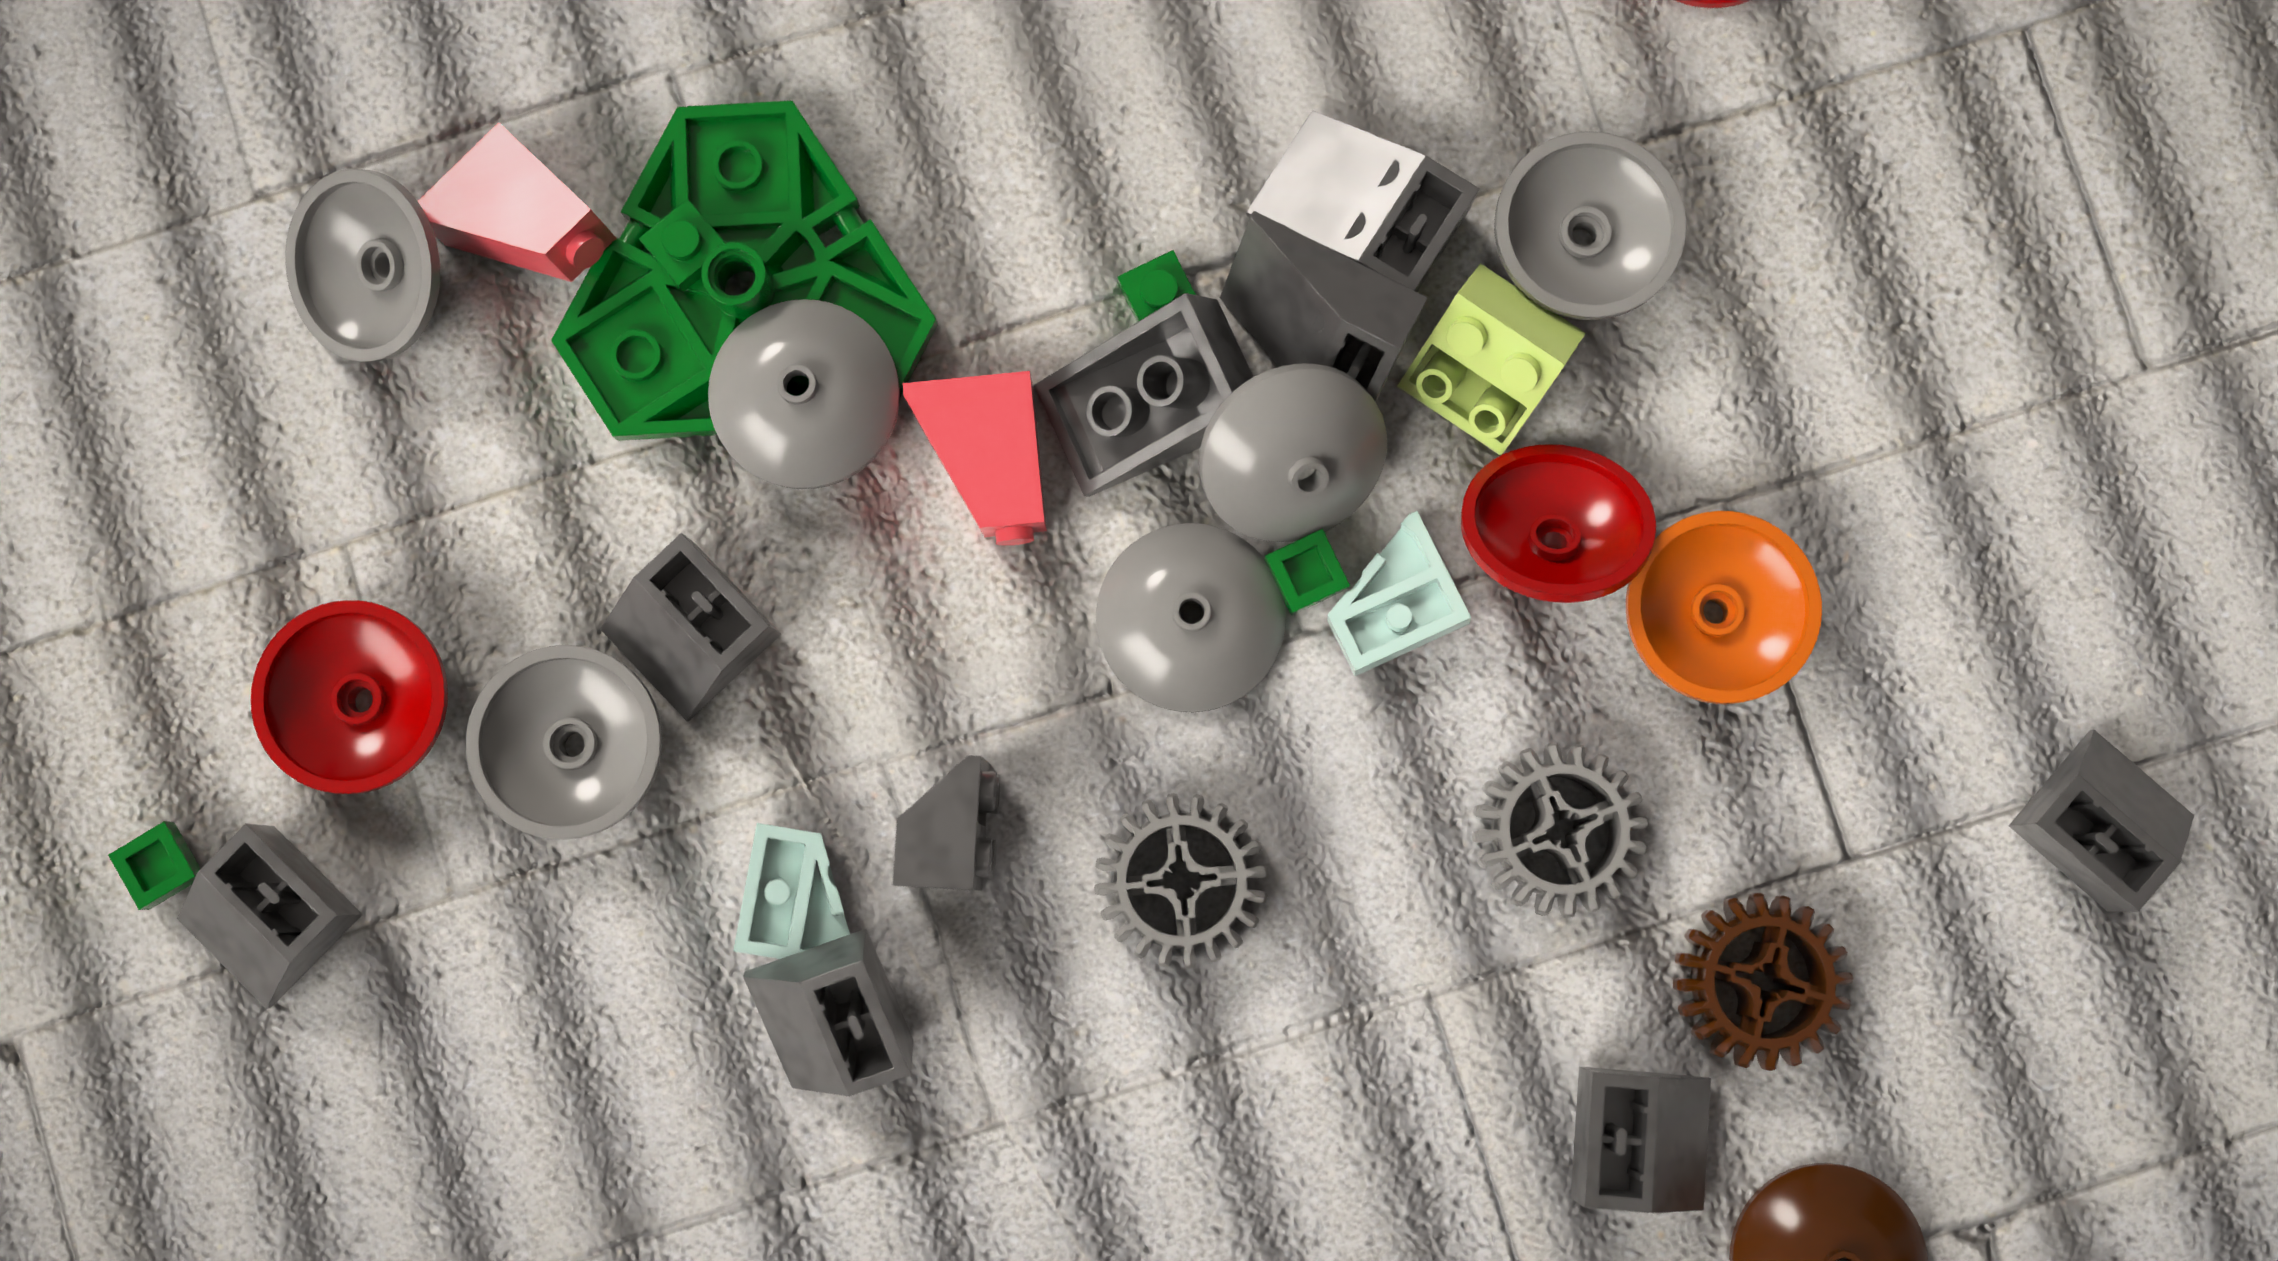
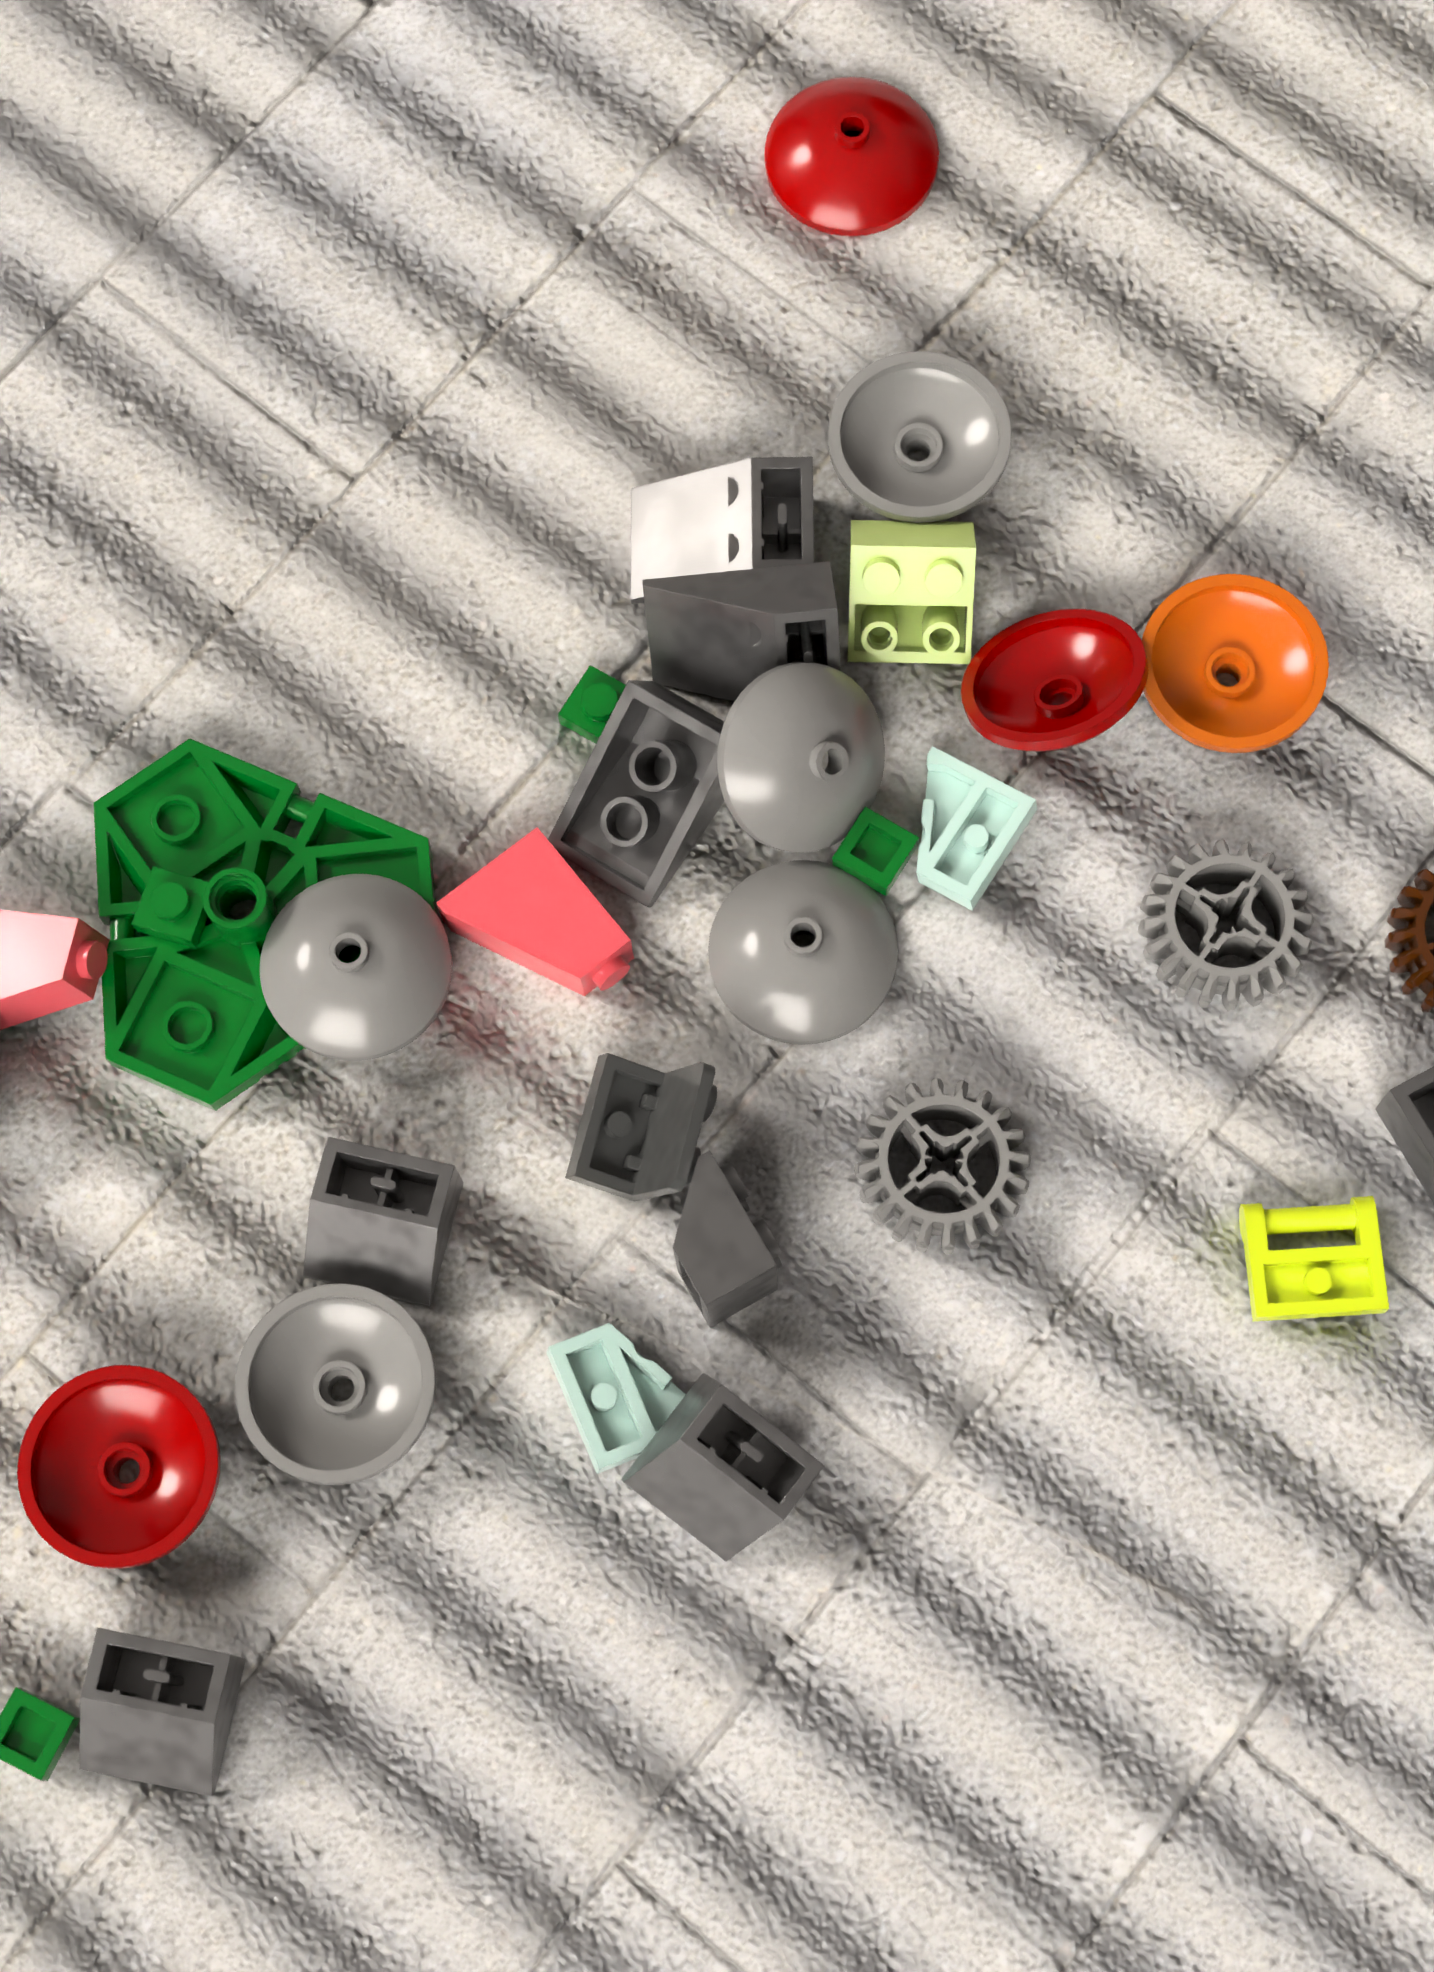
camera: 30 degrees left, 10 degrees down
none -> dark grey bracket [565,1053,717,1202]
none -> neon yellow plate [1239,1196,1389,1322]

